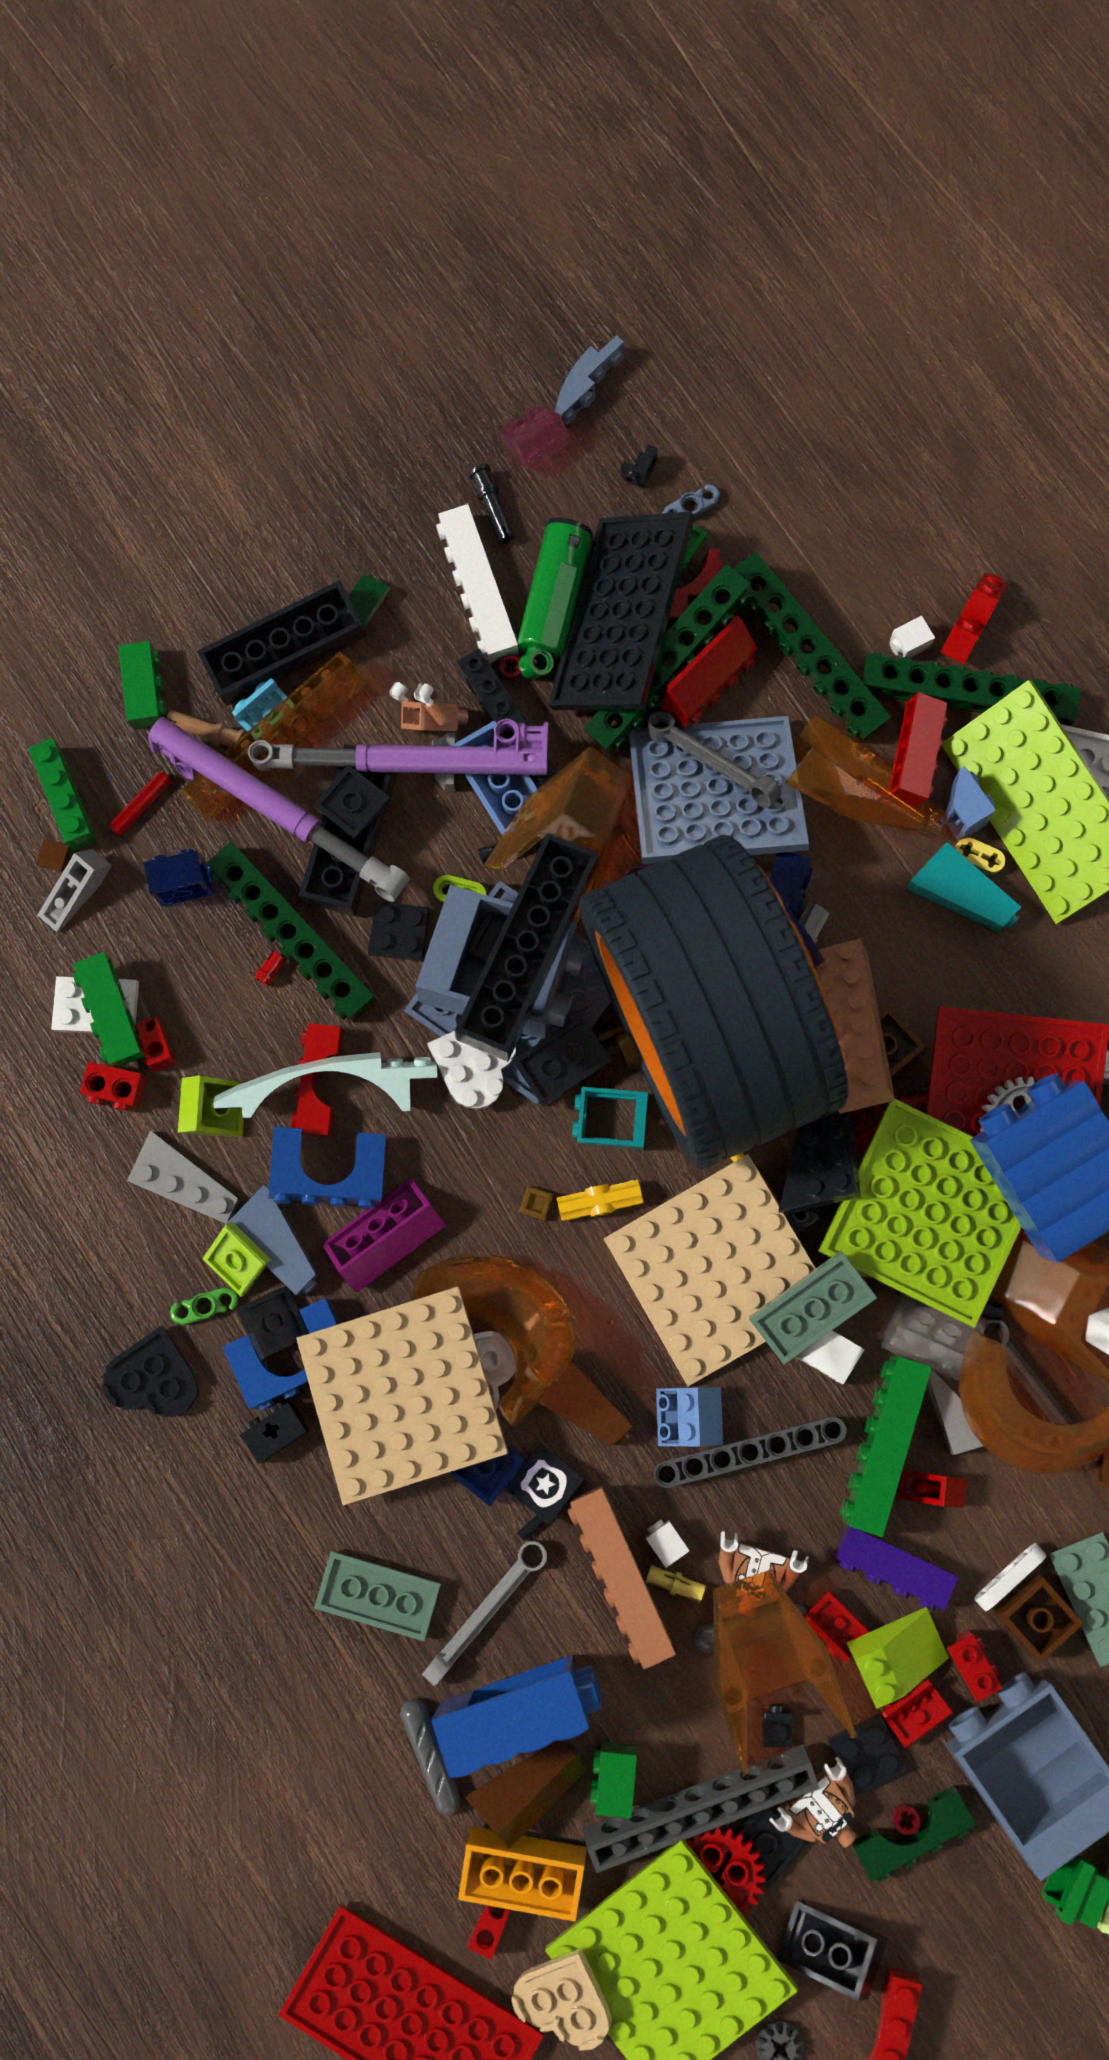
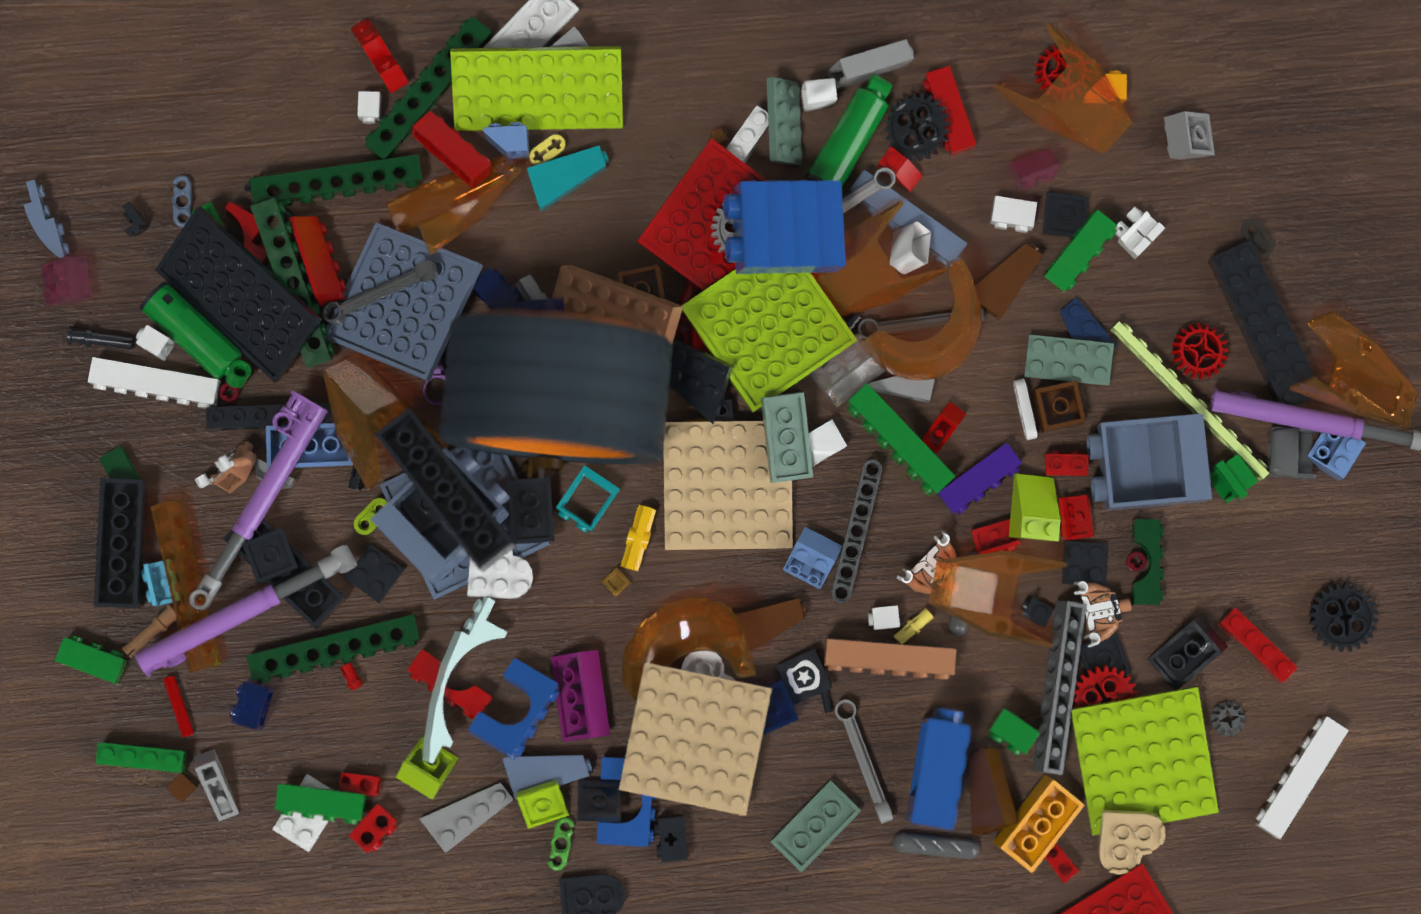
camera: 75 degrees left, 5 degrees up
none -> white brick [136,325,176,361]

